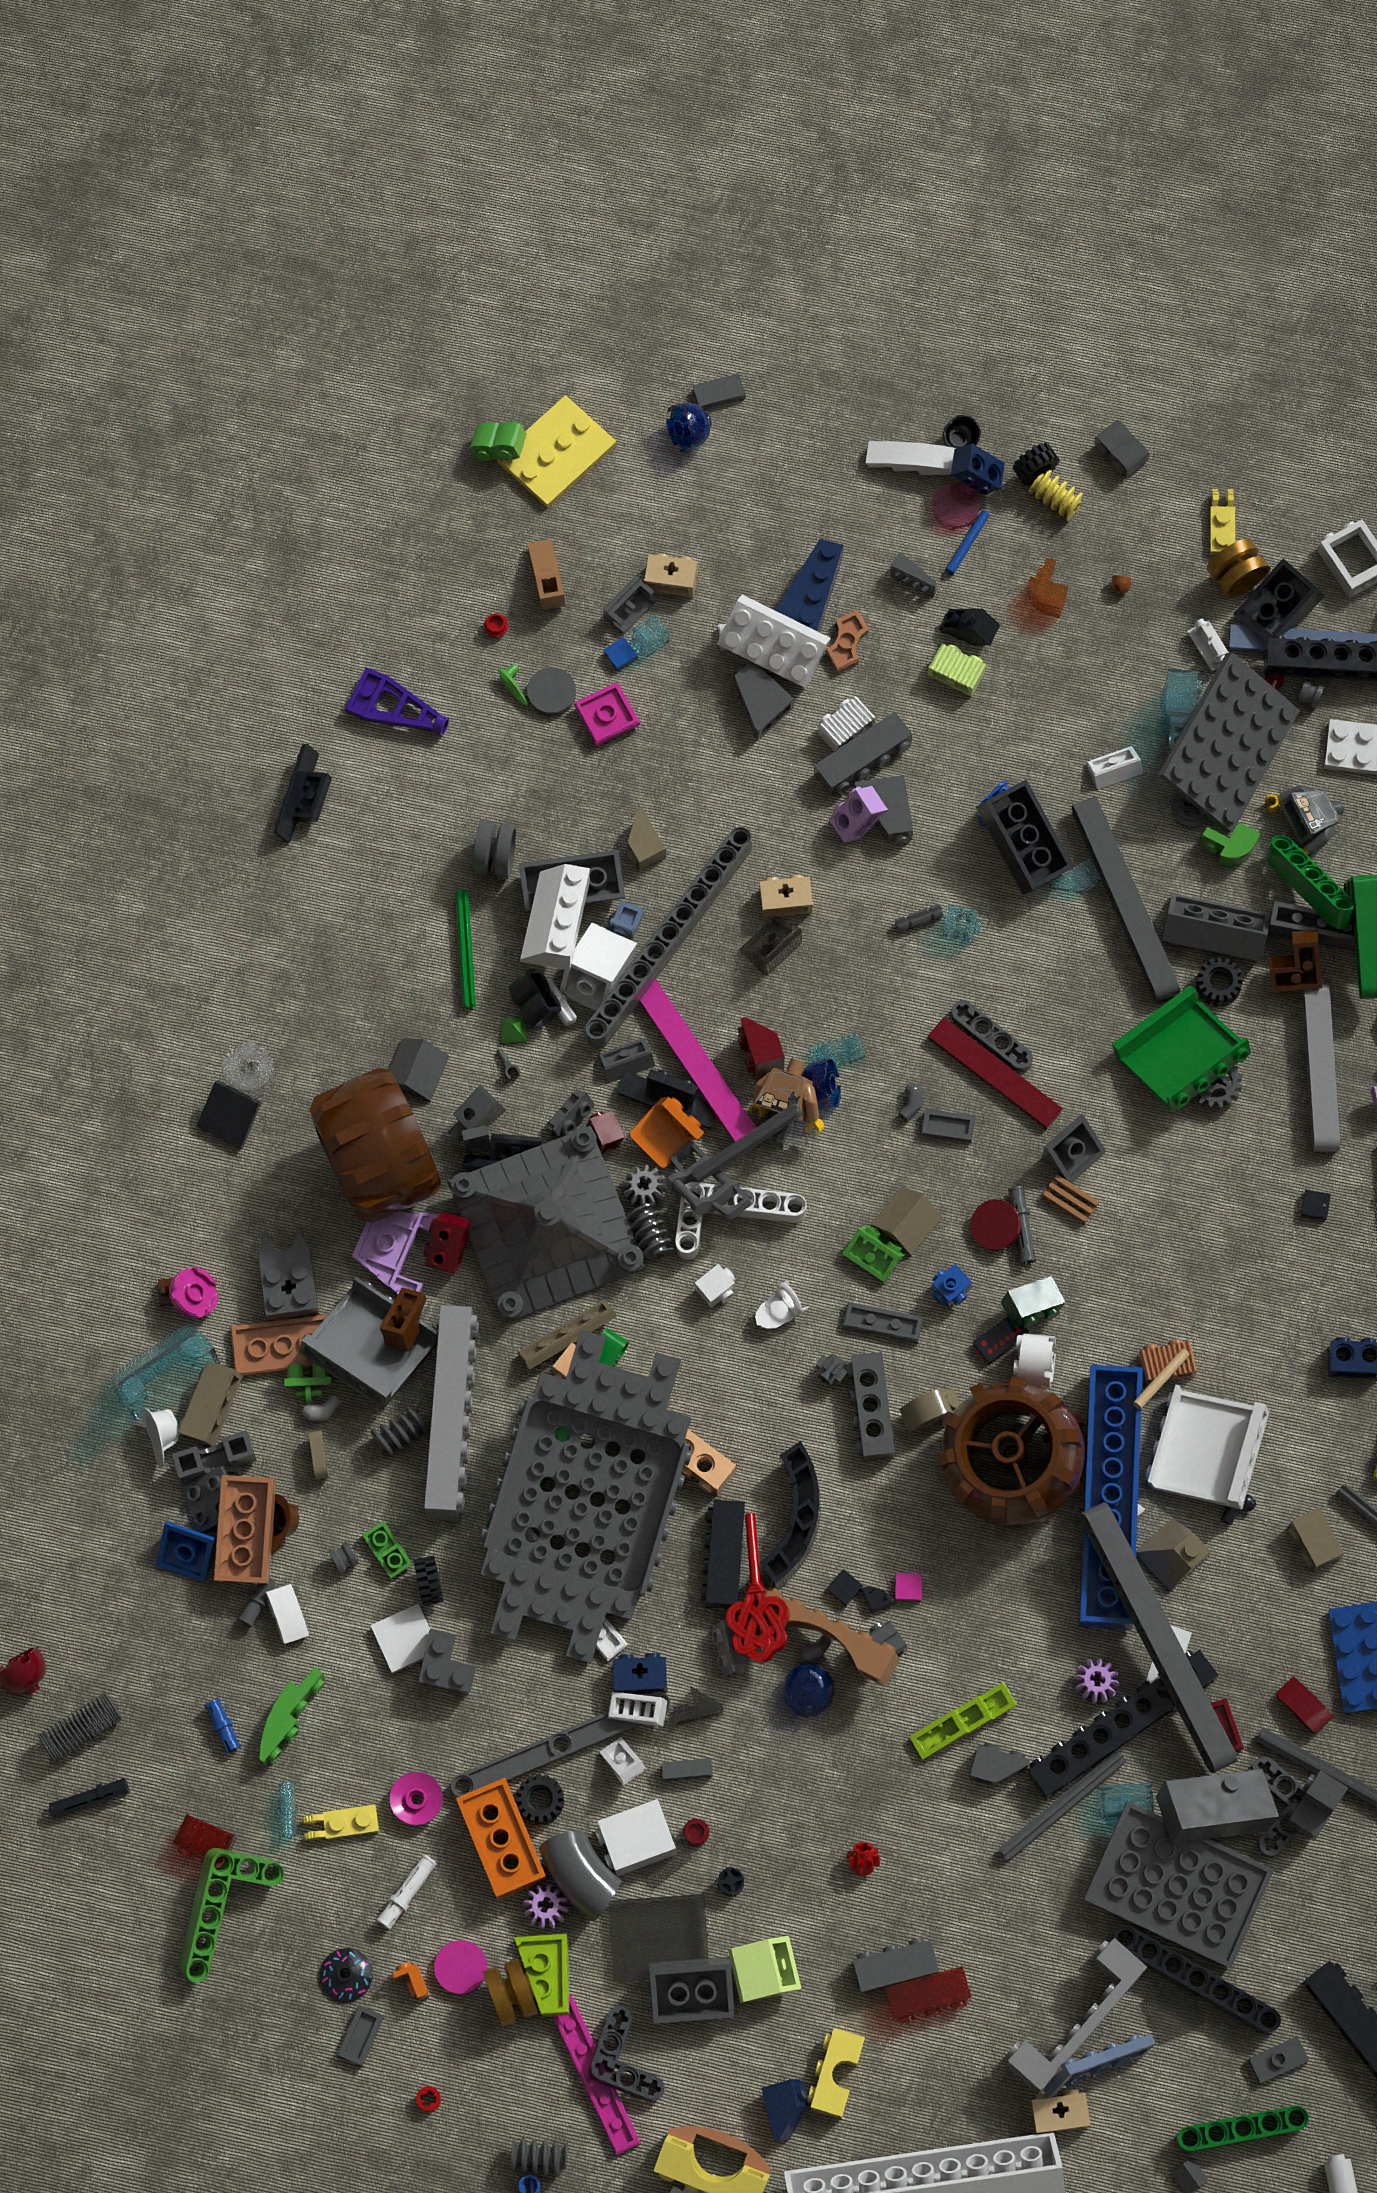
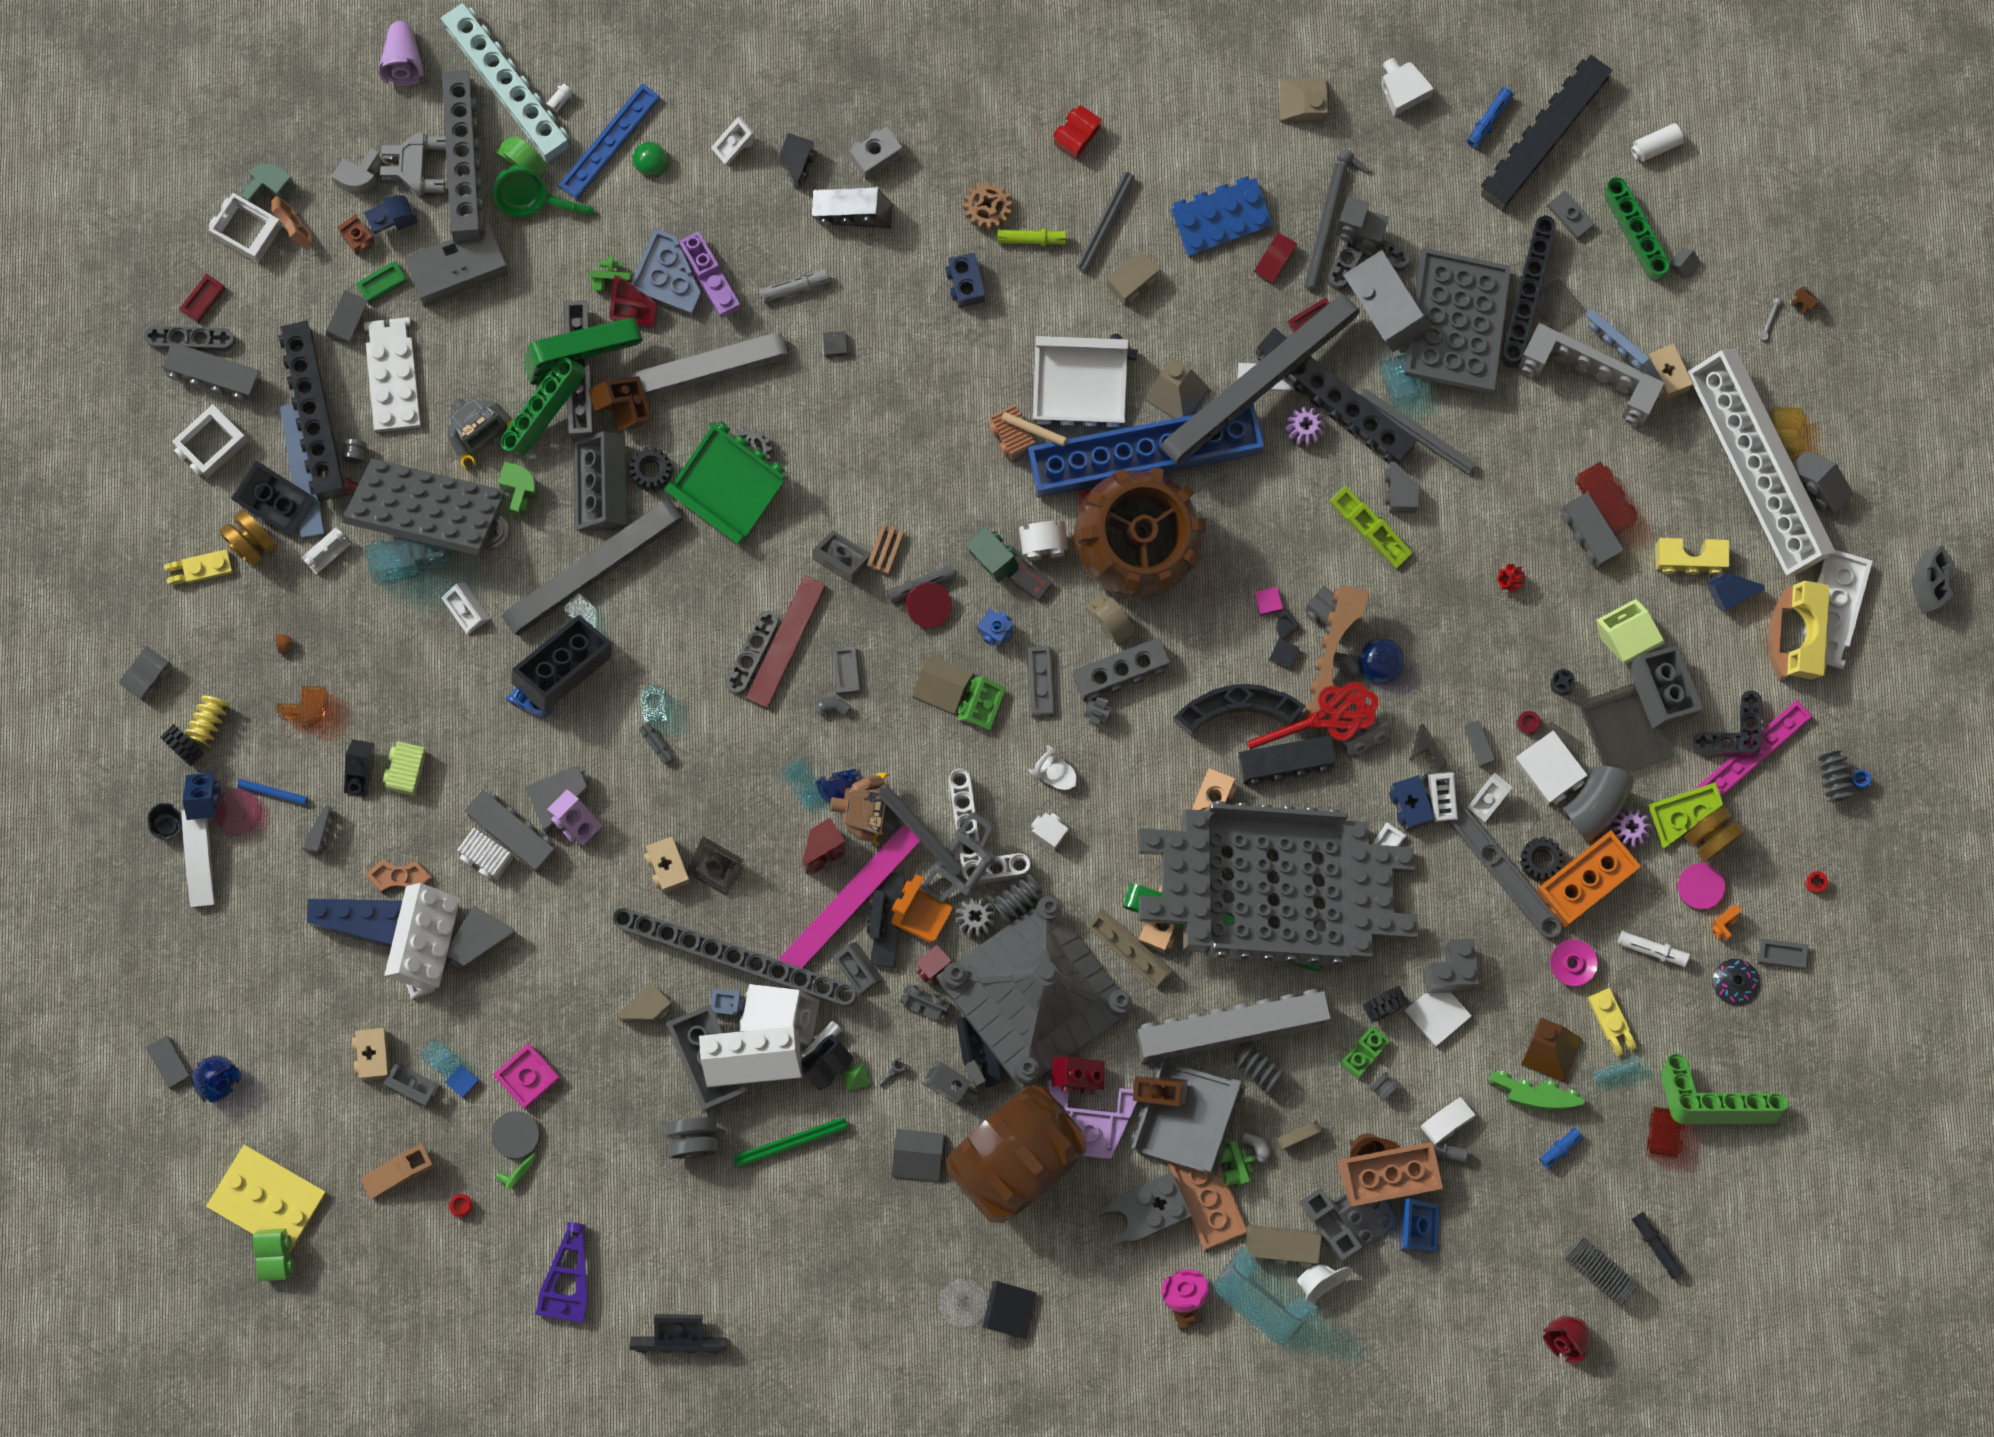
camera: 110 degrees left, 5 degrees up
none -> reddish brown slope [1521,1017,1582,1082]

